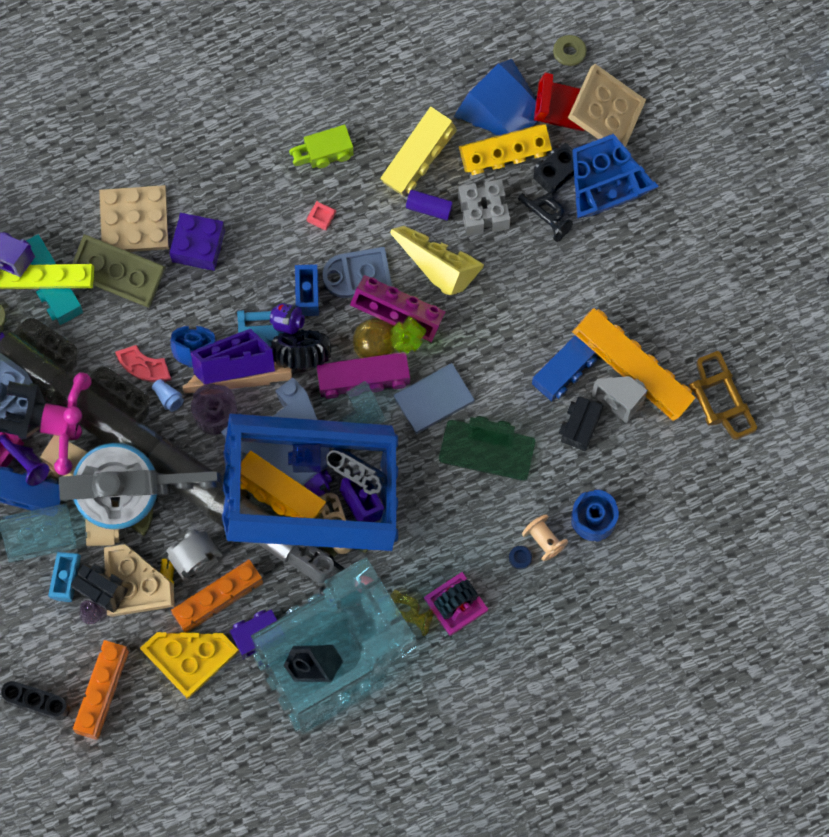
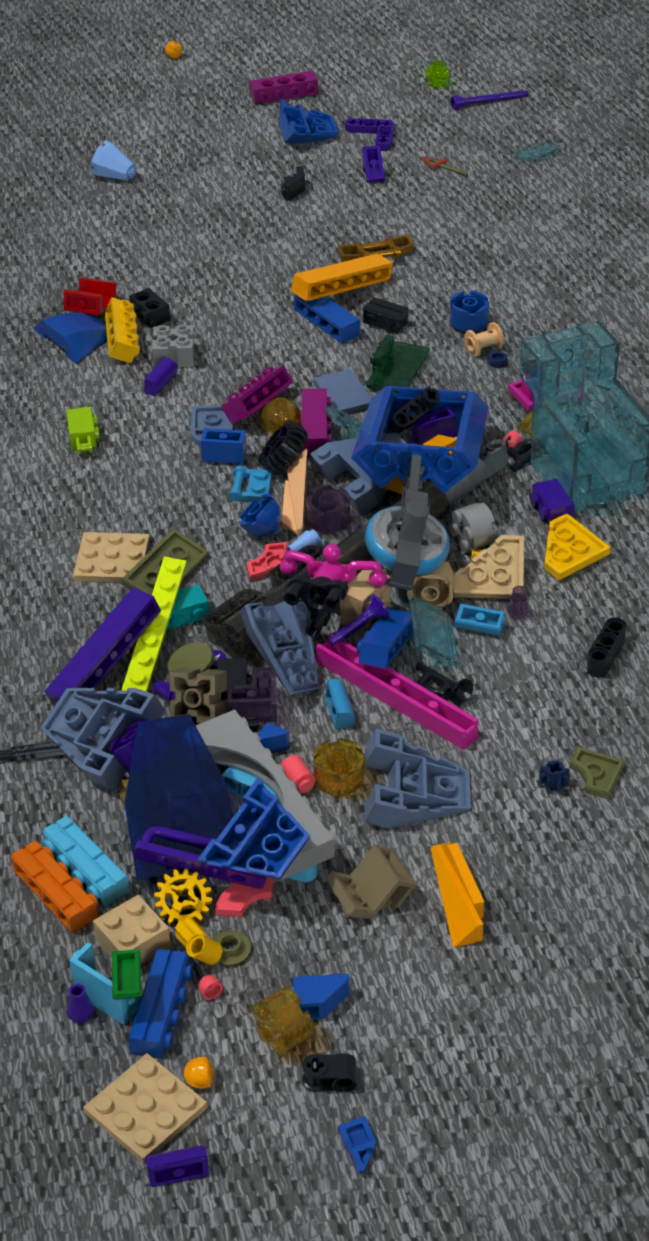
camera: 80 degrees left, 30 degrees down
black brick [71,563,128,613] -> none
orange brick [73,640,129,740] -> none
dark purple brick [170,212,225,271] -> none
orange brick [171,559,263,633] -> none
dark purple wedge [191,328,275,385] -> none
dark purple head [270,303,305,334] -> none
black slope [283,644,343,682] -> none
clear blue brick [288,444,321,473] -> none
coral tile [307,201,336,230] -> none
light yellow wedge [380,107,457,197] -> none
light yellow wedge [390,226,484,295] -> none
clear neon green brick [390,315,426,354] -> none
black piece [518,192,573,242] -> none
olive piece [553,35,587,66] -> none
tan plate [568,64,646,147] -> none
blue wedge [572,134,659,219] -> none
light grey slope [592,376,647,423] -> none

